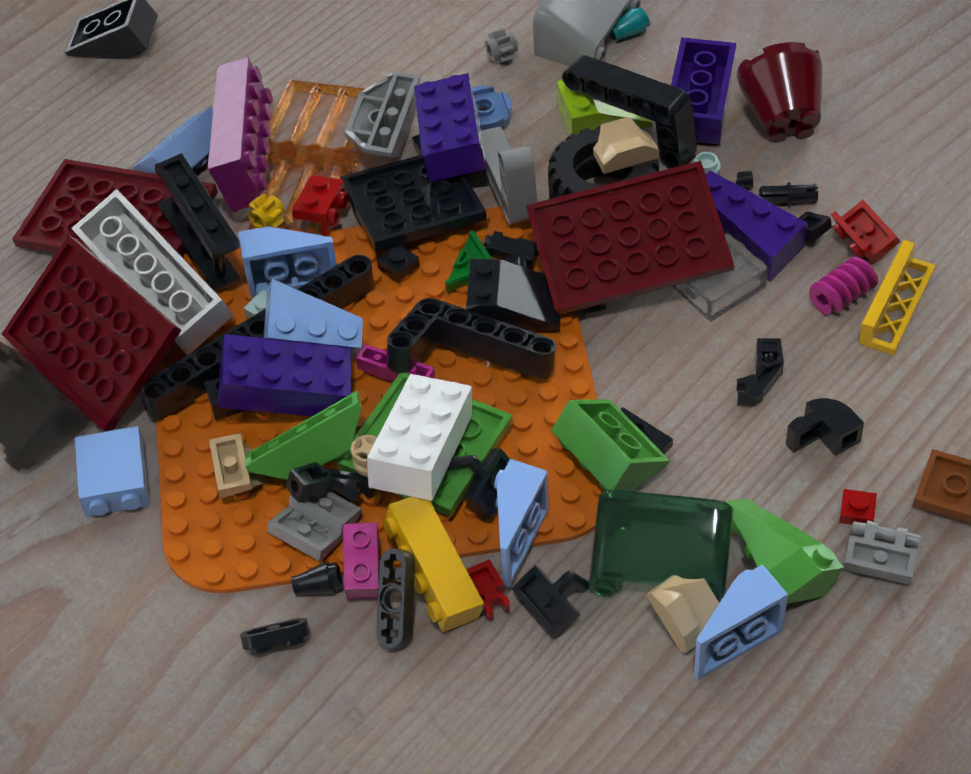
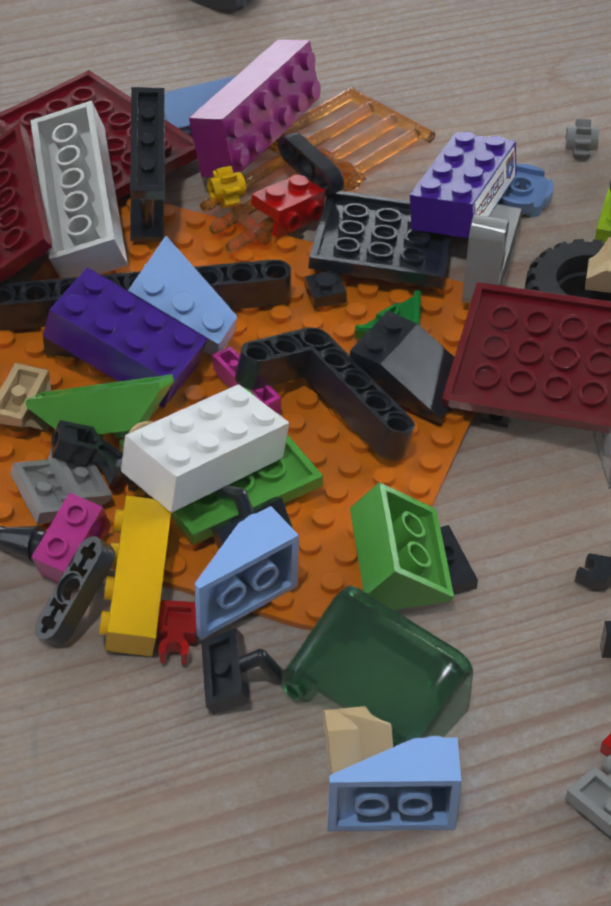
camera: 25 degrees right, 5 degrees down
light blue slope [238,226,337,298] -> none
light grey wedge [344,71,420,158] -> none
black piece [484,231,539,268] -> none
bright green wedge [722,498,844,604] -> none
none -> black beam [278,132,344,196]

